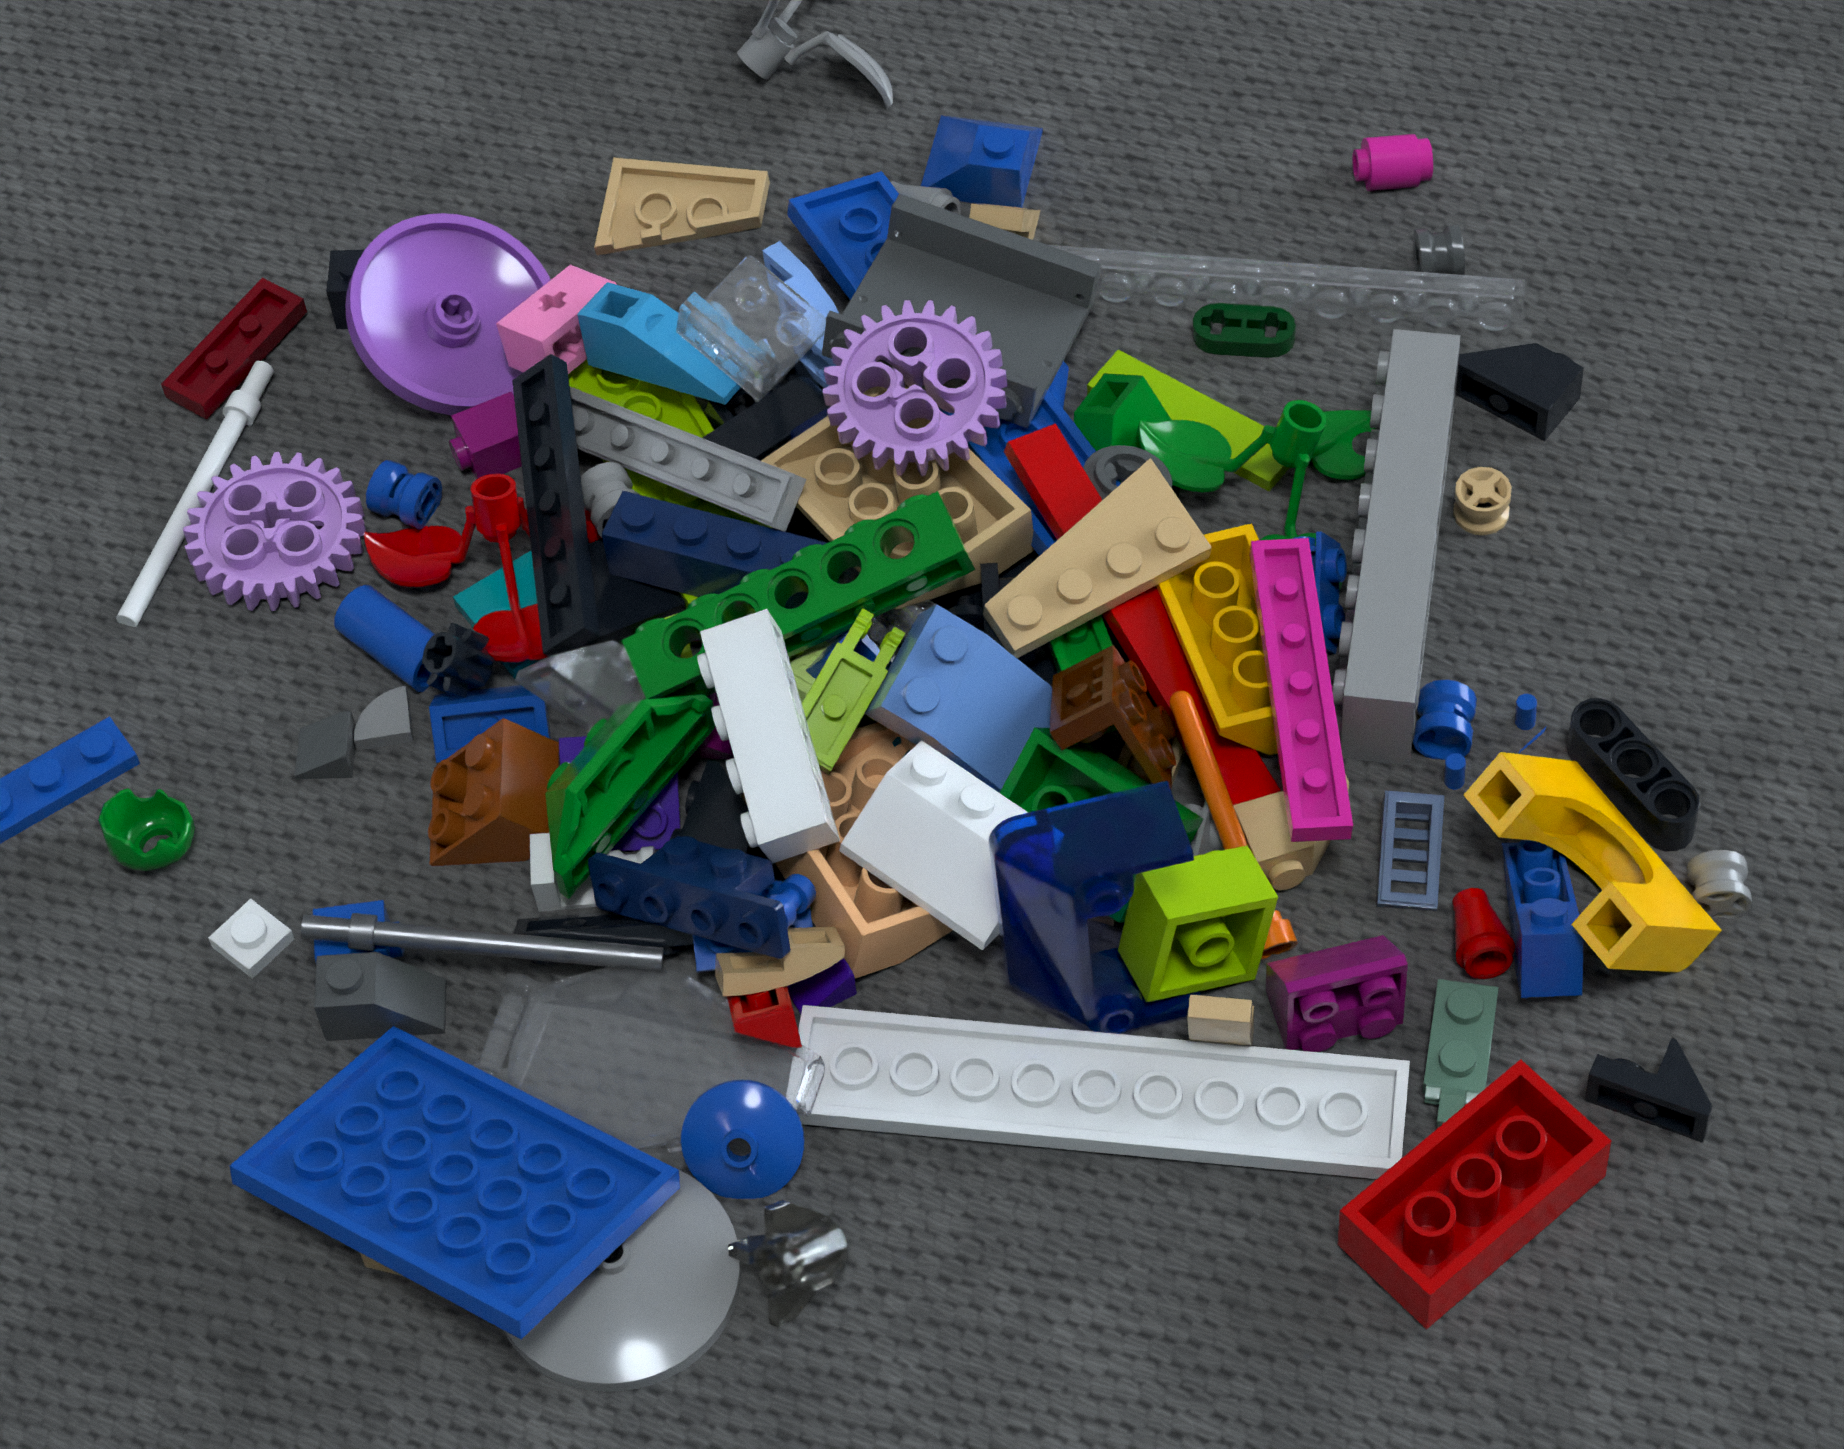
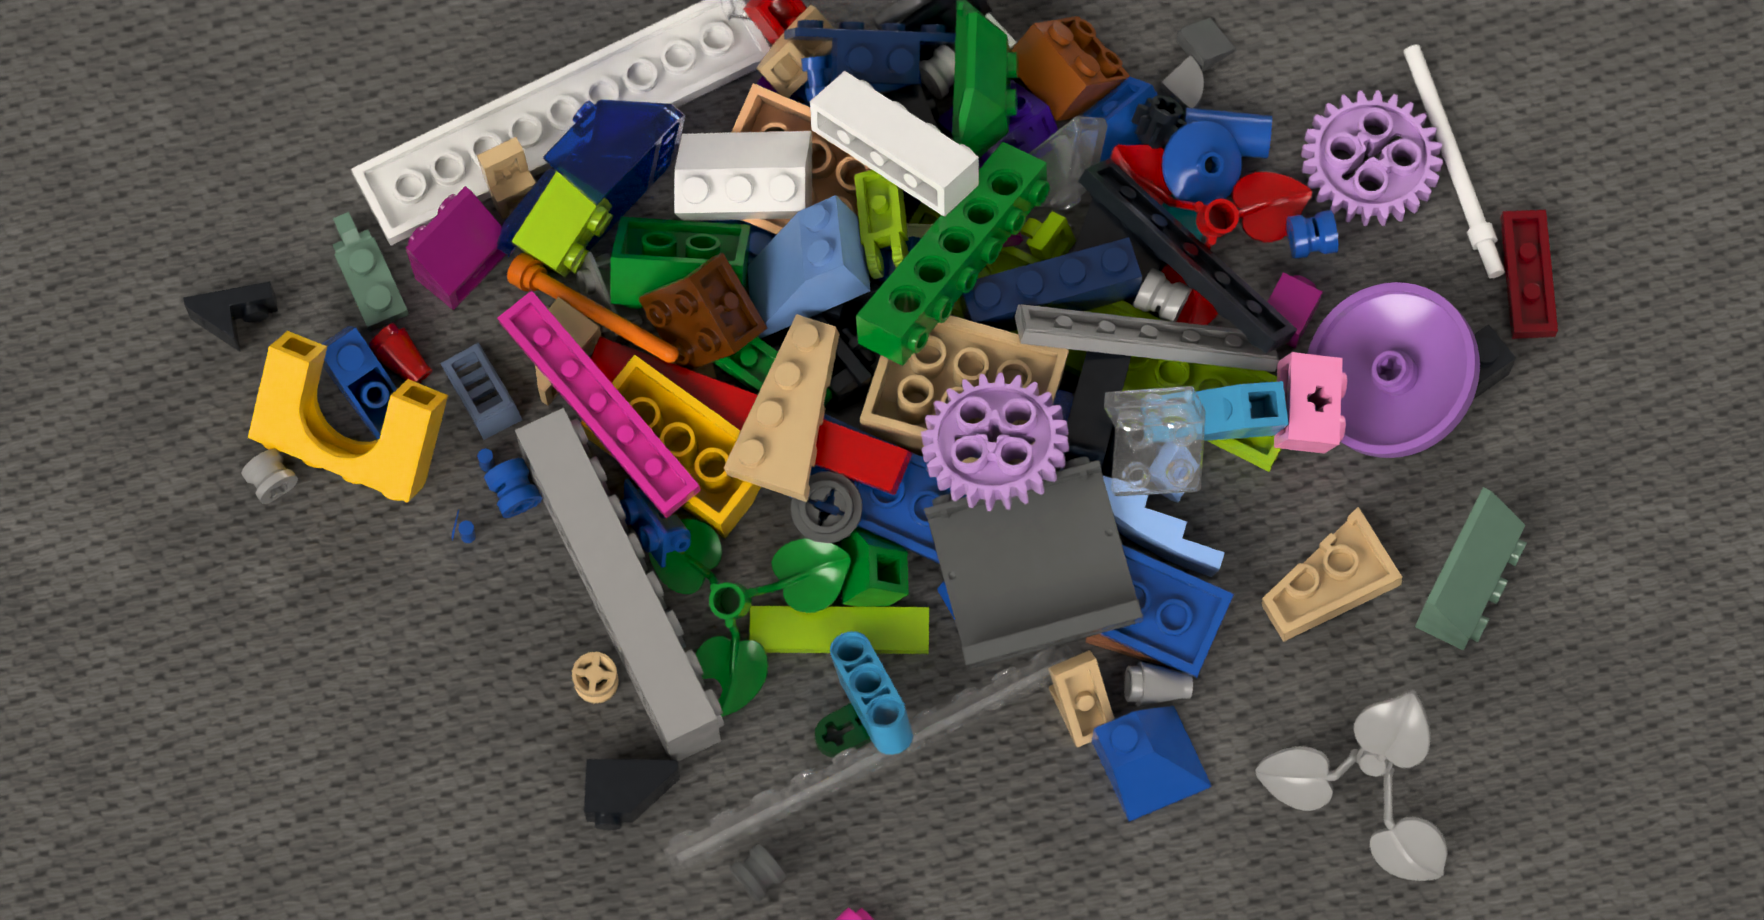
camera: 140 degrees right, 15 degrees up
red brick [1338,1059,1612,1329] -> none
black beam [1567,698,1700,852] -> none
none -> clear blue tile [497,168,556,256]
none -> dark azure beam [830,631,913,755]
none -> blue dish [1162,121,1242,205]
none -> sand green slope [1415,487,1527,651]

